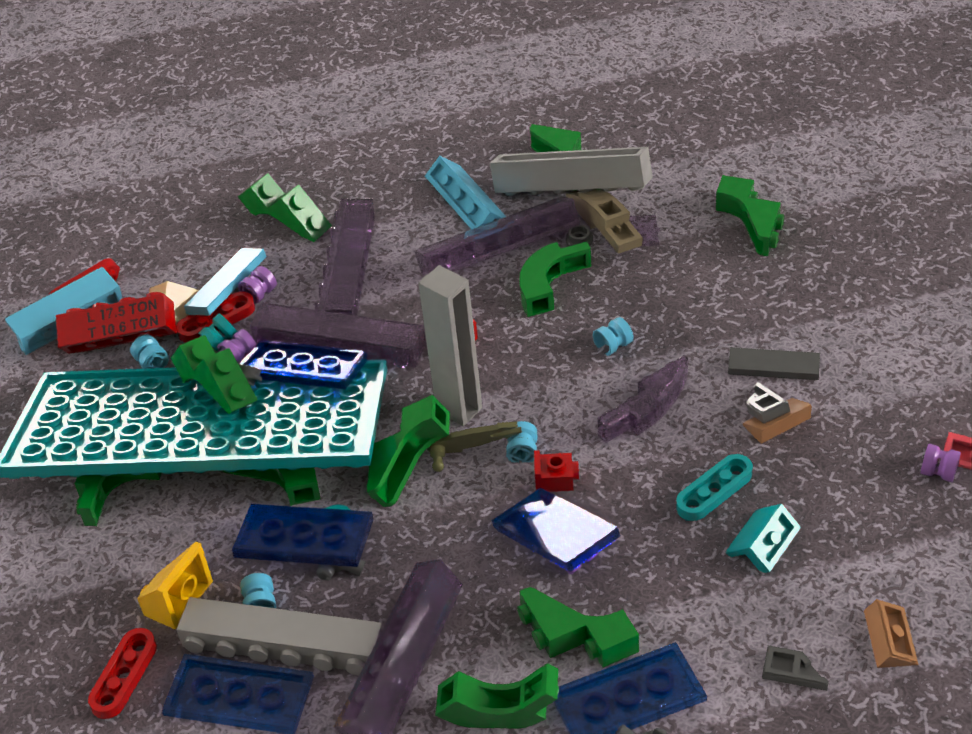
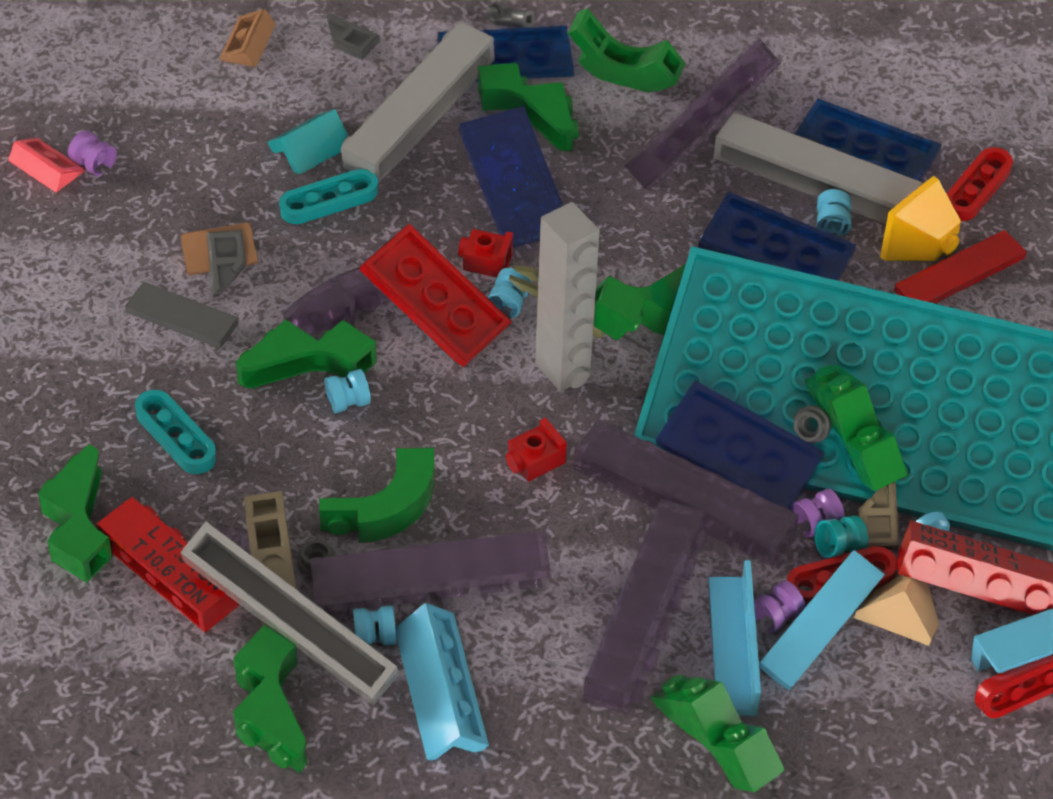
camera: 170 degrees left, 5 degrees up
none -> red brick [97,497,240,633]
none -> teal plate [135,390,216,474]
none -> green arch [236,320,377,389]
none -> light grey brick [341,21,494,183]
none -> medium azure wheel [353,605,396,646]
none -> red tile [359,223,512,367]
none -> medium azure panel [708,560,761,716]
none -> red tile [894,230,1027,304]

